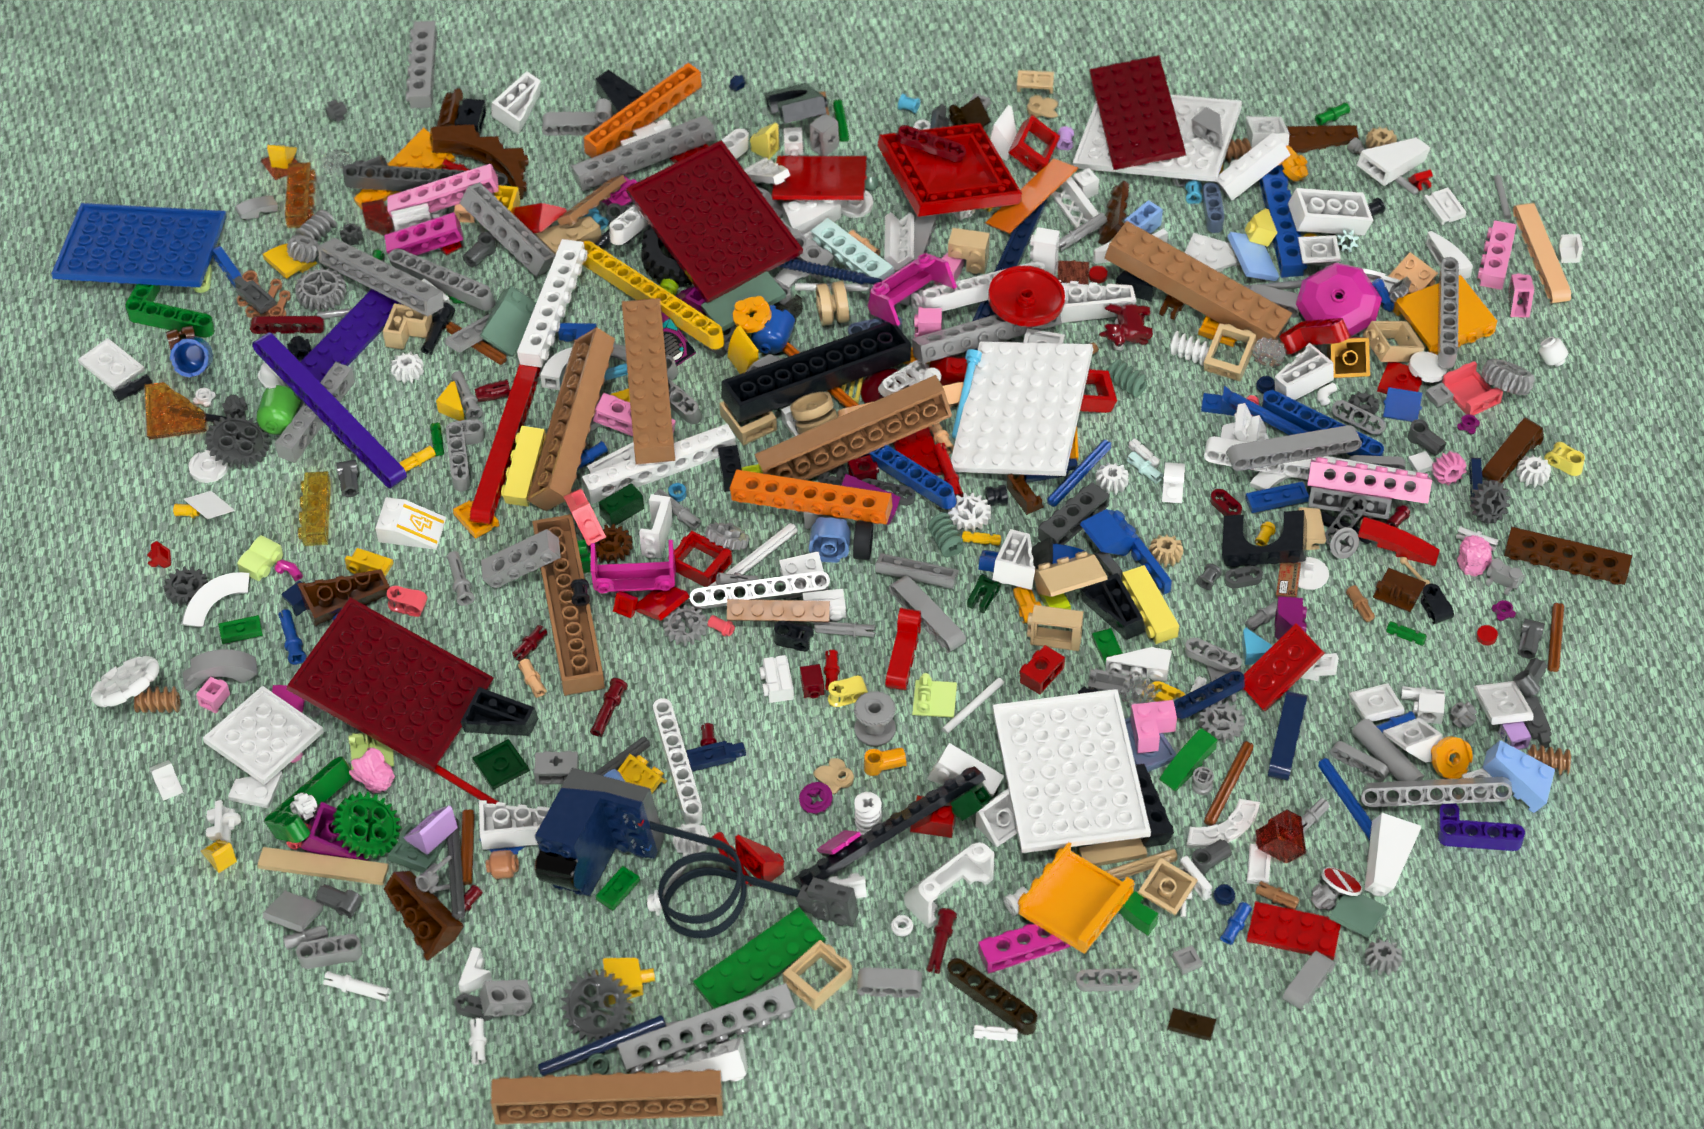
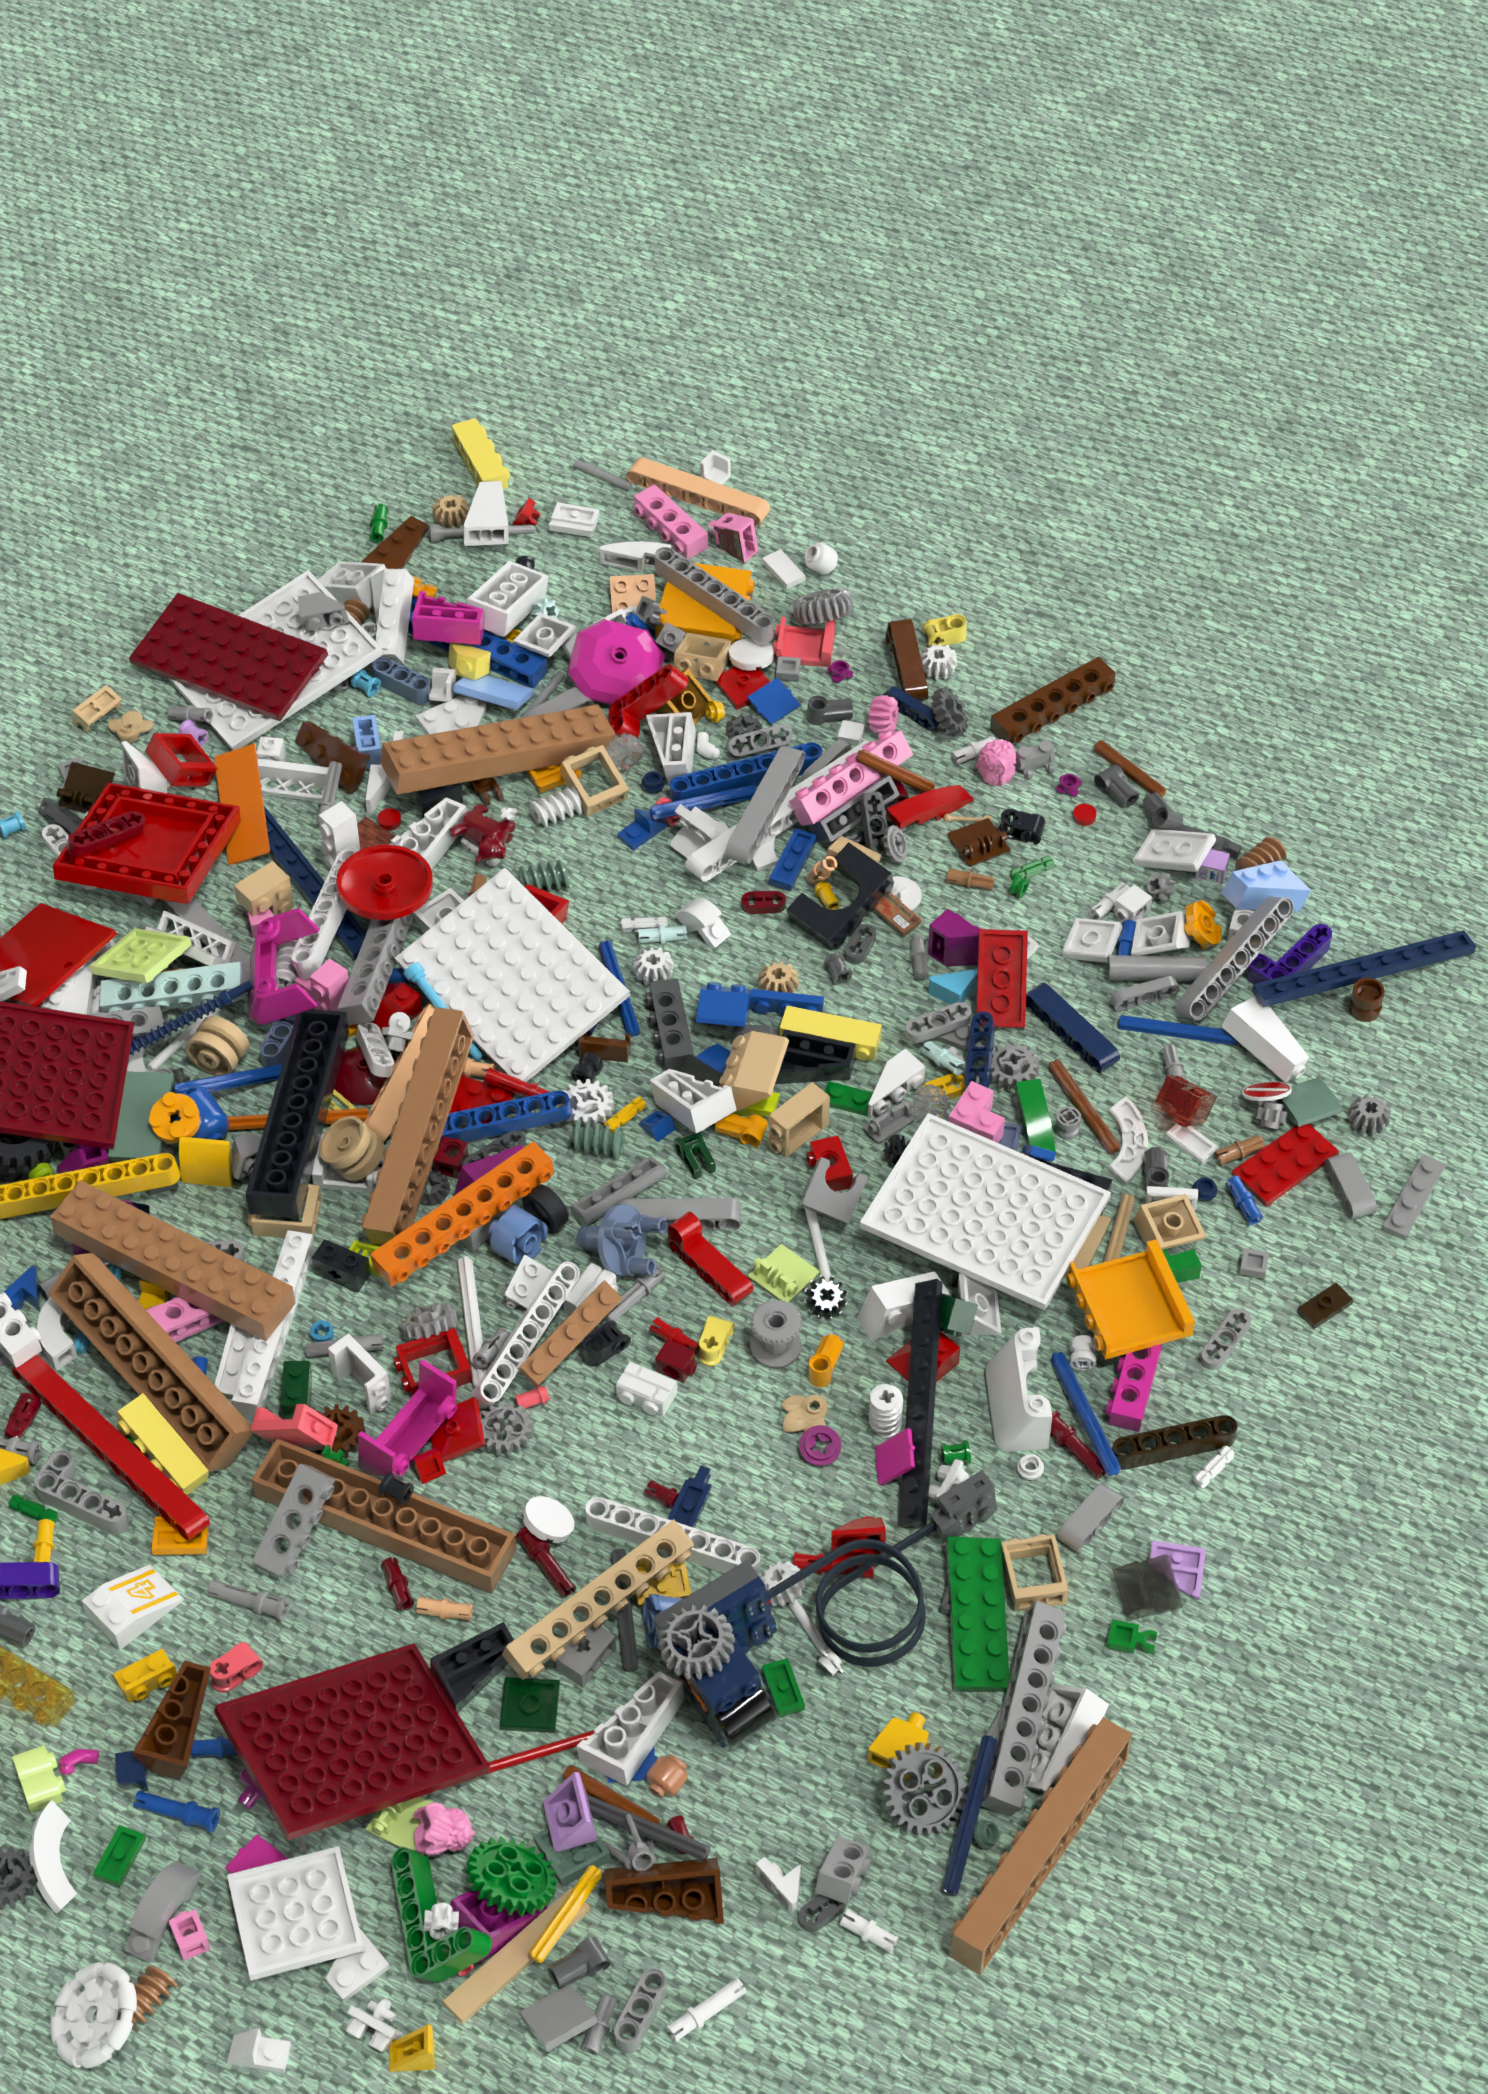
camera: 55 degrees left, 0 degrees up
none -> yellowish green plate [90,928,192,983]
none -> light grey pin [168,705,213,722]
none -> blue axle [173,1063,283,1094]
none -> dark pink wedge [412,590,484,645]
none -> white panel [429,668,456,702]
none -> light yellow brick [452,418,510,489]
none -> white axle [500,807,518,821]
none -> tan brick [502,1519,694,1680]
none -> white tile [522,1496,574,1543]
none -> yellow axle [529,1865,602,1963]
none -> sand blue piece [576,1204,668,1276]
none -> light grey brick [655,622,686,653]
none -> light grey gear [658,1604,735,1680]
none -> yellow plate [705,700,725,723]
none -> white tile [762,549,805,589]
none -> light grey piece [799,1157,868,1225]
none -> gear [804,1275,848,1319]
none -> light nougat pin [806,856,837,885]
none -> dark orange axle [856,750,935,793]
none -> light aqua pin [921,1041,966,1076]
none -> green bush [941,1440,971,1465]
none -> green bush [1009,874,1030,898]
none -> blue tile [1021,1145,1056,1162]
none -> blue axle [1051,1352,1121,1476]
none -> green plate [1107,1619,1157,1654]
none -> clear smoke slope [1112,1554,1184,1621]
none -> lavender wing [1148,1540,1206,1600]
none -> dark blue plate [1252,930,1476,1007]
none -> reddish brown wheel [1349,978,1385,1022]
none -> light grey plate [1382,1154,1446,1241]

